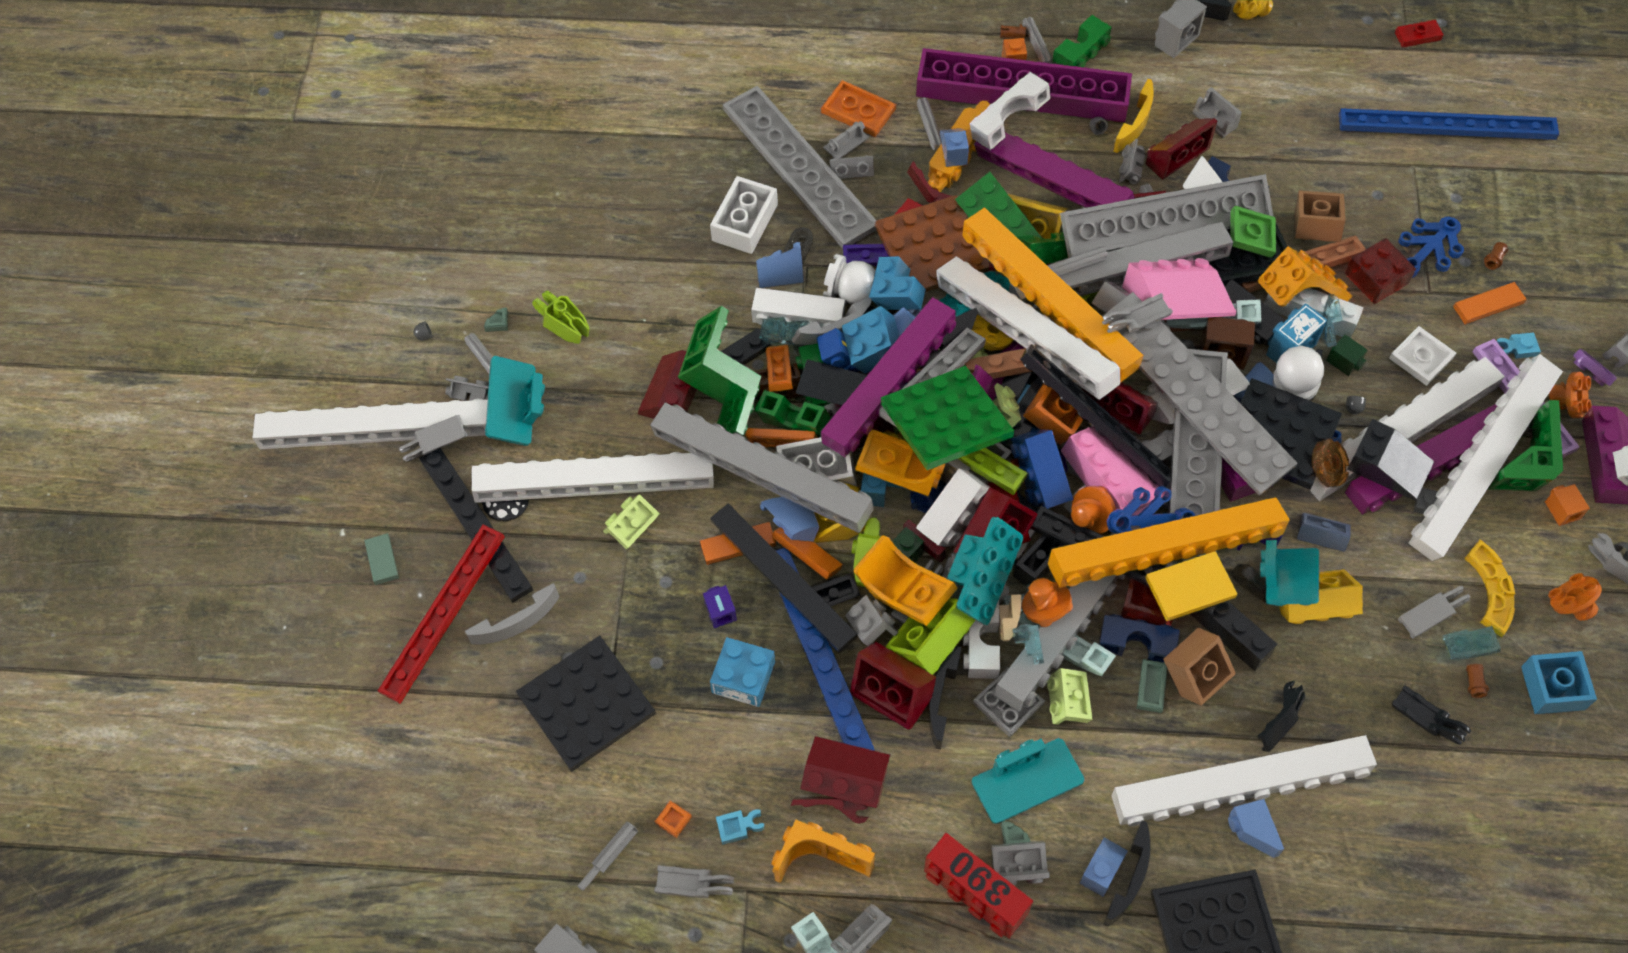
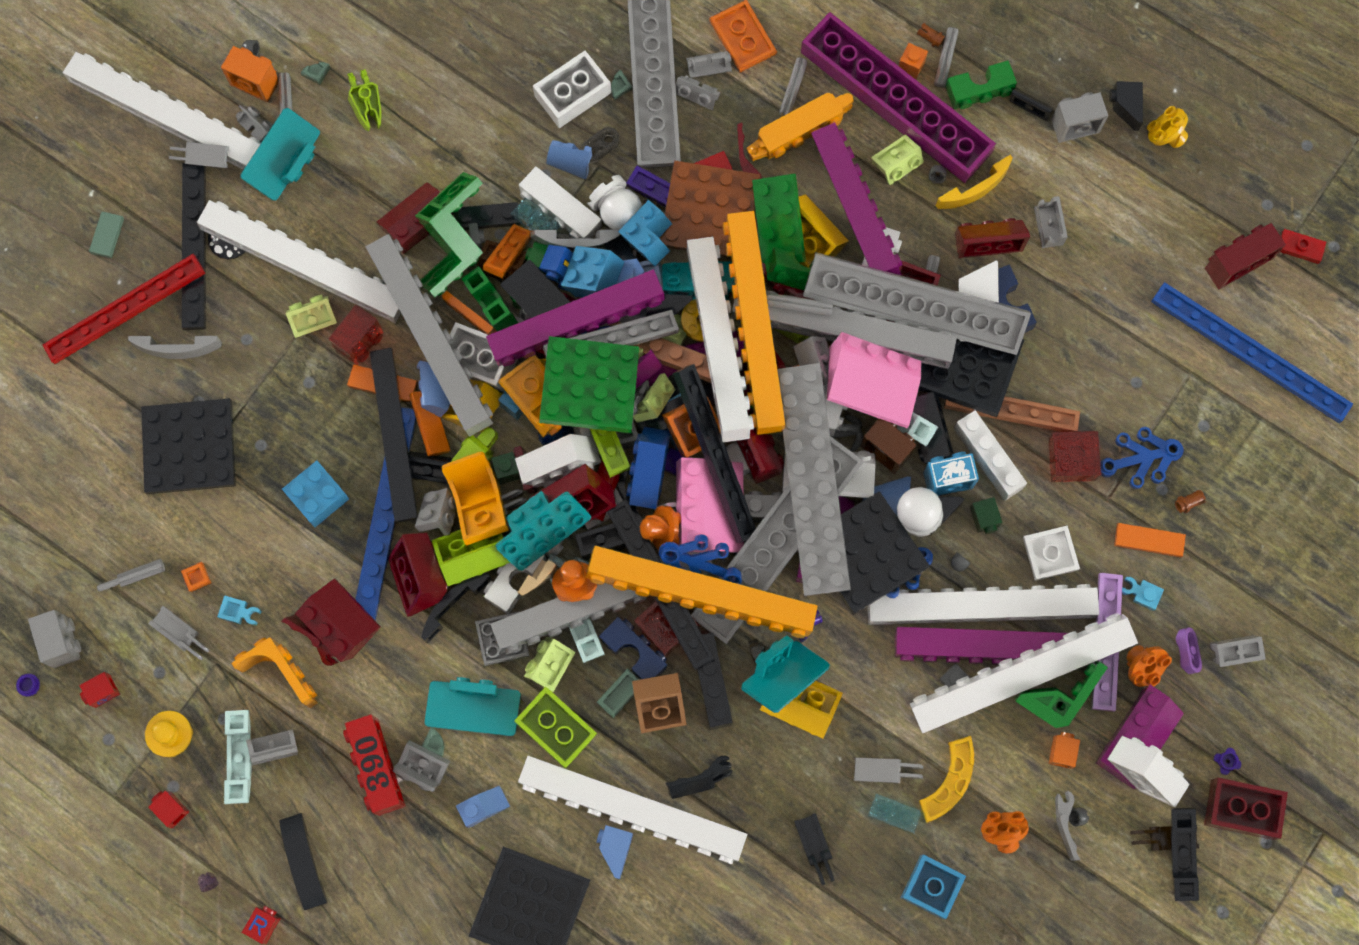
camera: 30 degrees right, 15 degrees up
dark purple brick [703,585,737,628] -> none
medium blue slope [940,128,969,167] -> none
white arch [970,72,1050,150] -> none
clear light blue bracket [1012,624,1044,665] -> none
light grey arm [1102,293,1173,333] -> none
black slope [1104,820,1151,927] -> none
light grey hinge [1119,138,1145,184] -> none
yellow tile [1145,551,1237,621] -> none
bright green plate [1230,206,1276,258] -> none
light orange bracket [1258,246,1352,307] -> none
medium nougat brick [1294,190,1346,242] -> none
sand blue slope [1297,513,1351,551] -> none
clear orange tile [1312,439,1349,487] -> none
clear light blue slope [1322,294,1343,347] -> none
slope [1347,419,1434,501] -> none
dark orange pin [1466,664,1489,698] -> none
none -> orange brick [221,46,279,102]
none -> clear red brick [328,304,383,365]
none -> lime brick [514,687,597,769]
none -> sand green tile [611,70,632,100]
none -> yellowish green bracket [871,134,924,185]
none -> black slope [1009,88,1054,121]
none -> dark red brick [1204,223,1286,290]

